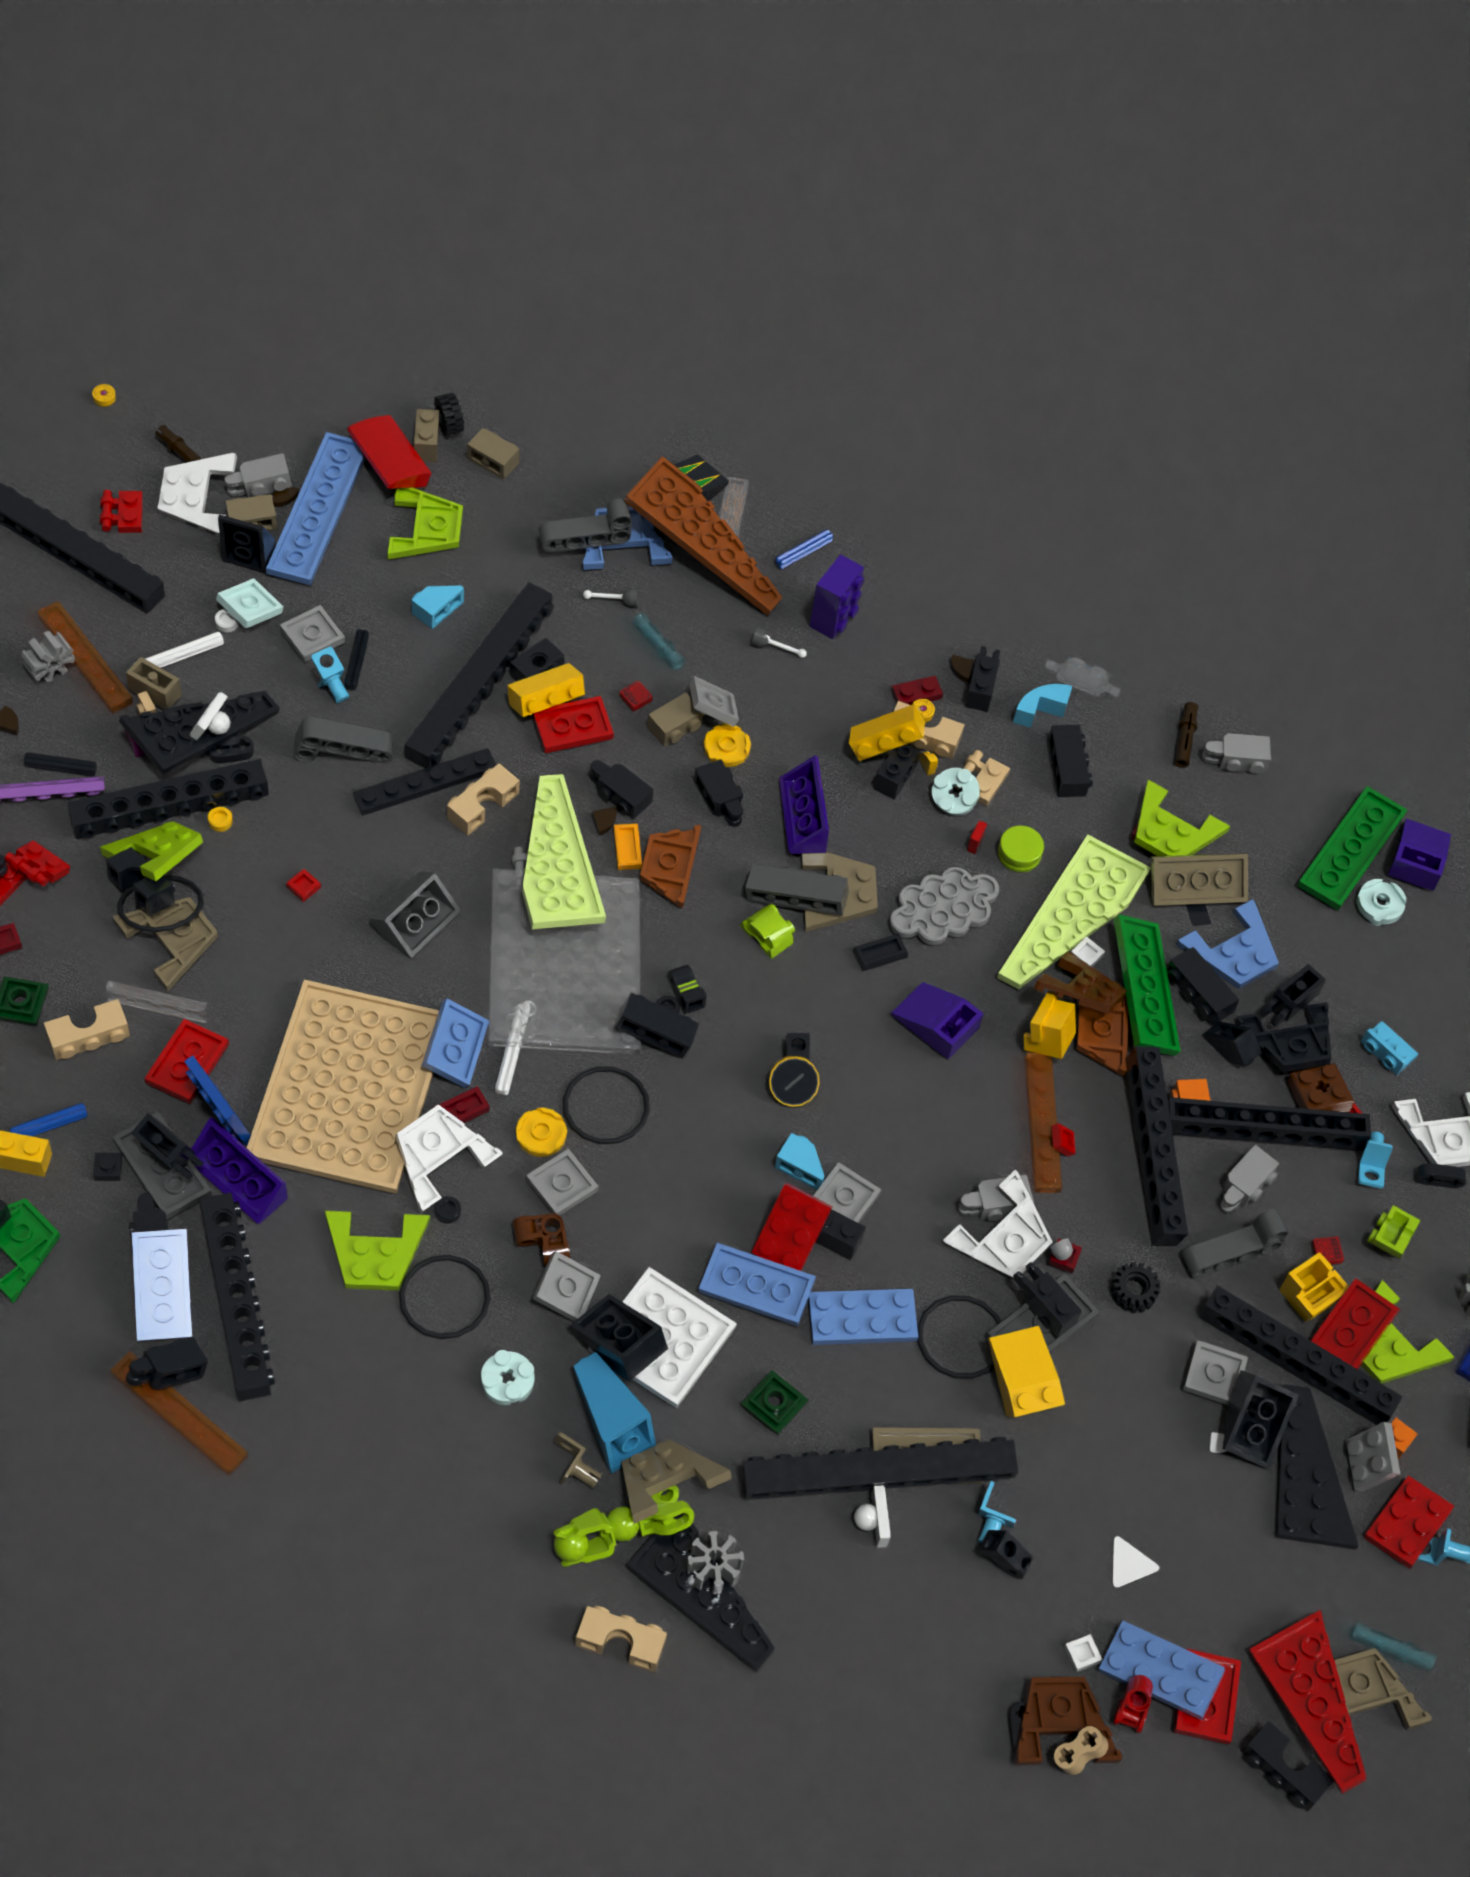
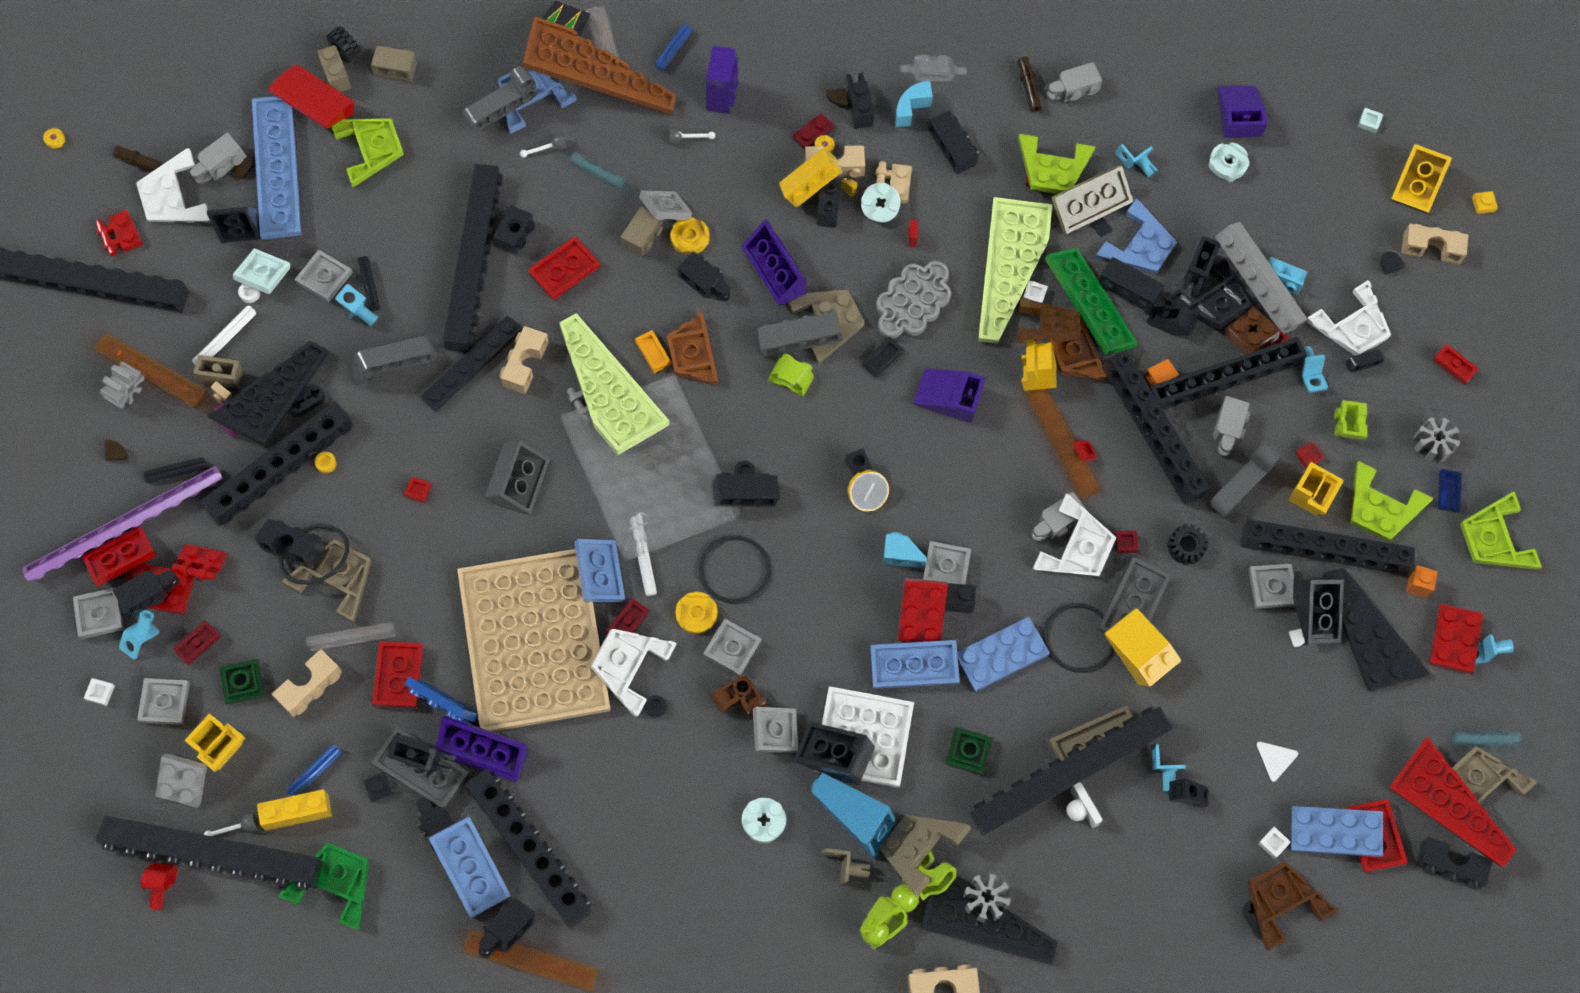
camera: 20 degrees left, 10 degrees up
lime wing [100,821,203,881] -> none
white tile [190,692,231,740] -> none
dark tan brick [226,494,277,531] -> none
lime wing [325,1211,430,1291] -> none
black piece [399,1255,491,1339] -> none
medium azure slope [411,585,464,629] -> none
yellow brick [507,663,585,717] -> none
black hinge [590,760,653,819] -> none
dark brown tile [592,807,617,836] -> none
red tile [619,680,653,712] -> none
black leg [668,965,707,1015] -> none
lime head [998,825,1044,872] -> none
black hinge [1013,1262,1082,1338] -> none
light grey hinge [1050,1238,1073,1260] -> none
tan axle [1054,1726,1108,1775] -> none
red piece [1113,1675,1153,1733] -> none
green plate [1297,786,1408,911] -> none
red plate [1311,1278,1400,1369] -> none
light grey plate [1346,1422,1401,1492] -> none
none -> medium azure bracket [1115,144,1158,178]
none -> light grey brick [1215,222,1308,335]

